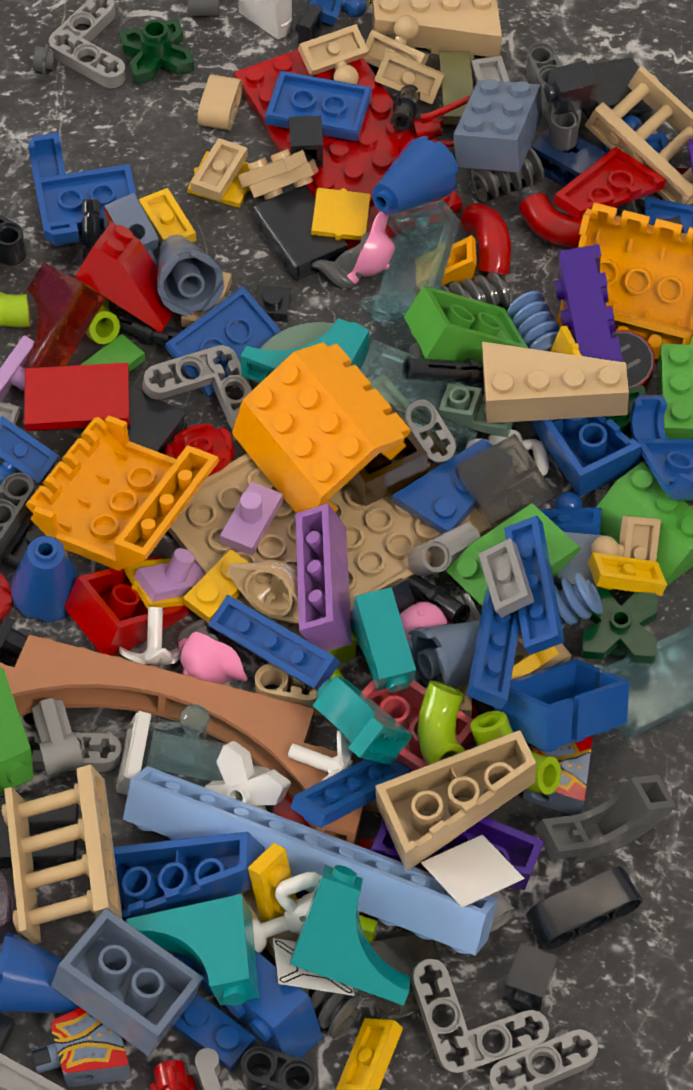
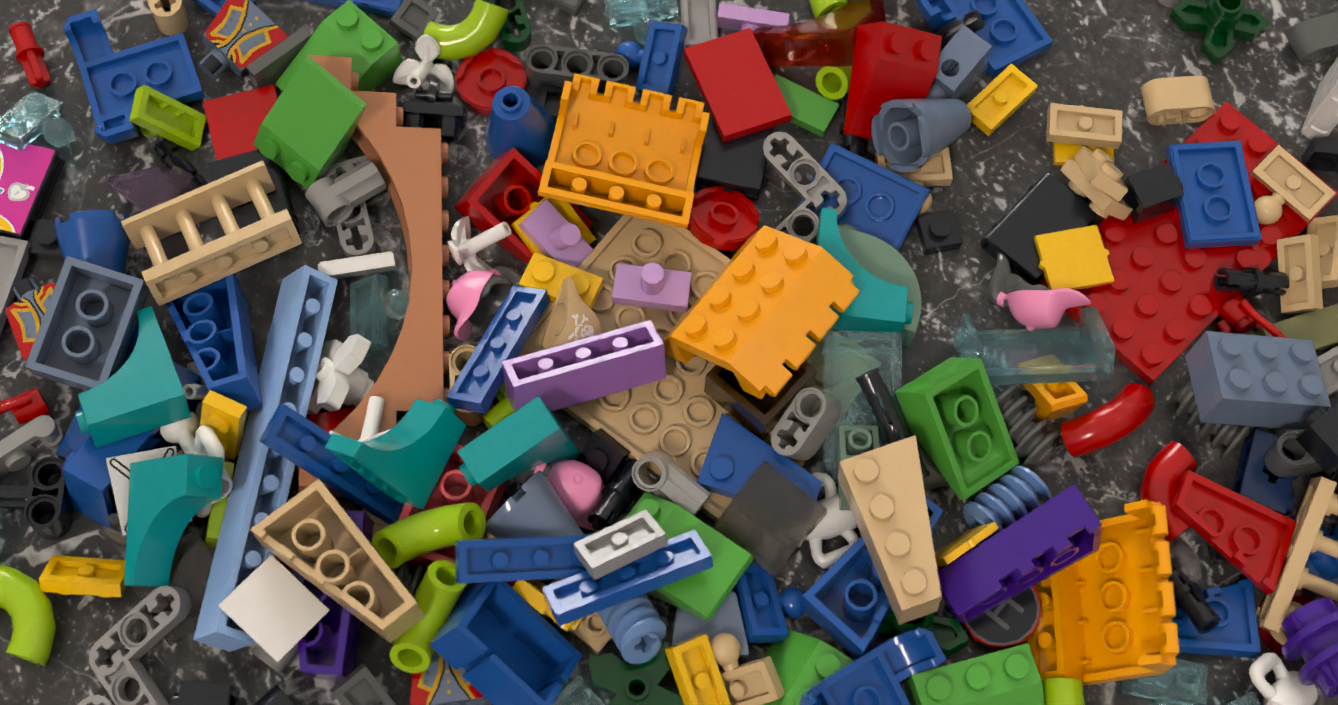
camera: 70 degrees right, 10 degrees up
blue cone [372,136,459,215] -> none

